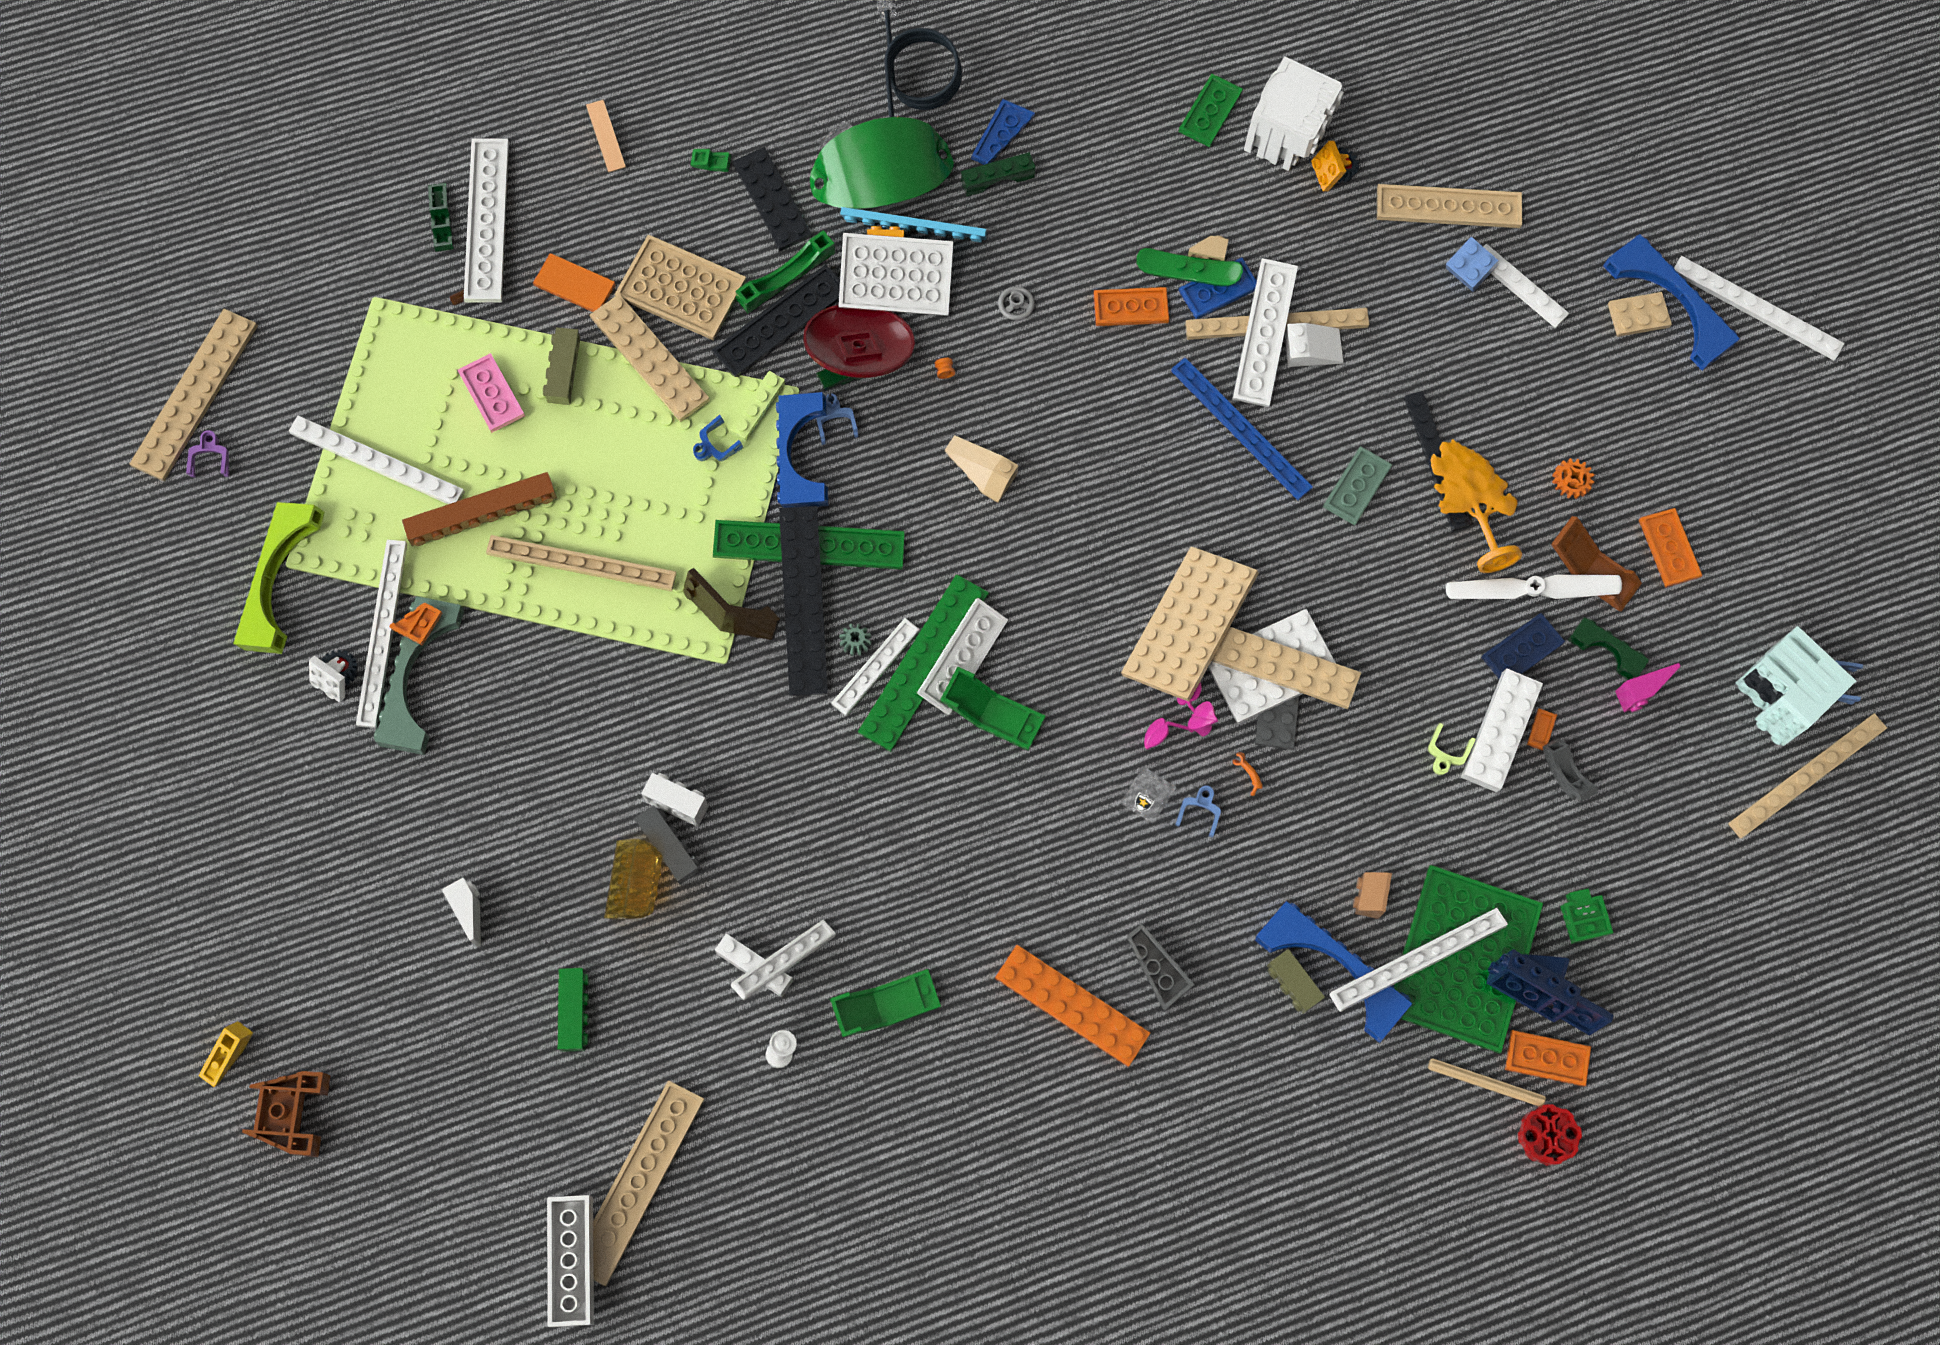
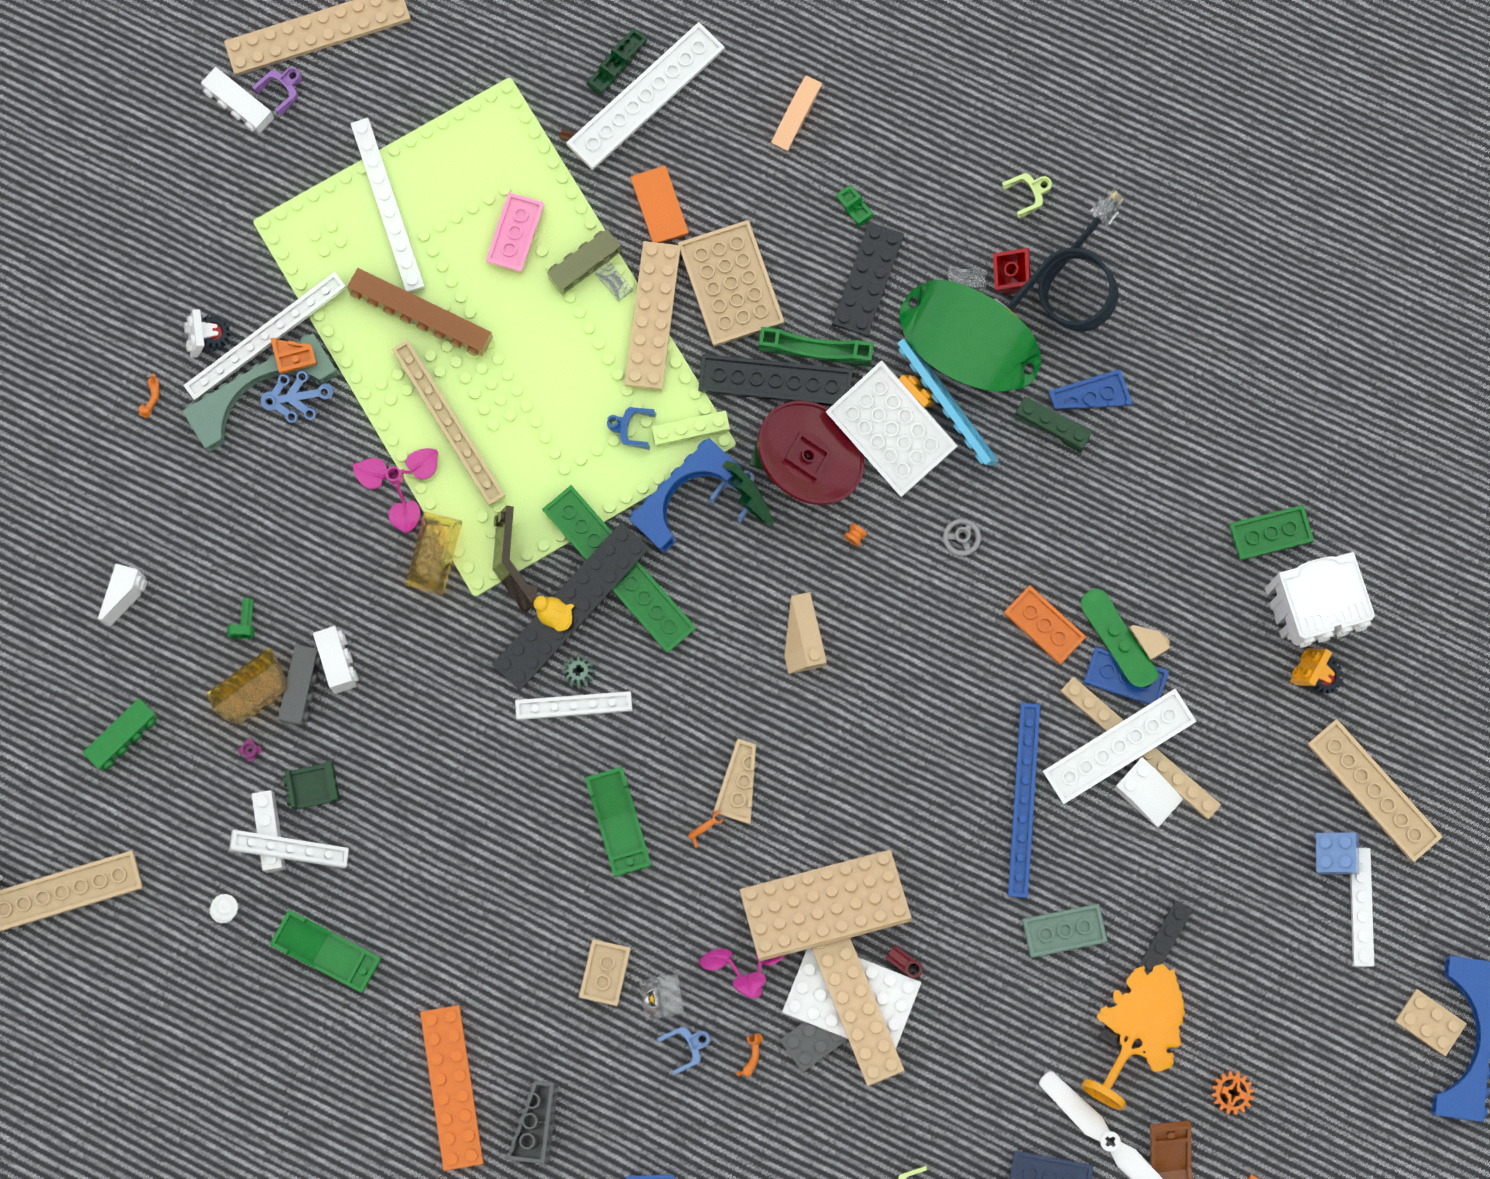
camera: 50 degrees right, 5 degrees up
lime arch [233,502,325,654] -> none
green plate [858,574,989,752] -> none
white plate [917,598,1008,715] -> none
none -> orange piece [139,373,159,418]
none -> white brick [201,67,274,134]
none -> green piece [227,598,254,639]
none -> magenta plate [238,739,262,762]
none -> medium blue plant [261,370,334,423]
none -> dark green panel [283,761,340,810]
none -> dark pink plant [353,448,438,533]
none -> clear yellow windscreen [405,512,462,595]
none -> yellow hair [534,596,574,631]
none -> tan plate [579,939,631,1006]
none -> clear tile [595,261,633,302]
none -> orange piece [688,810,724,848]
none -> tan wing [713,739,756,825]
none -> dark green slope [722,460,774,526]
none -> dark red piece [885,945,923,979]
none -> red slope [993,248,1031,295]
none -> yellowish green piece [1002,173,1052,219]

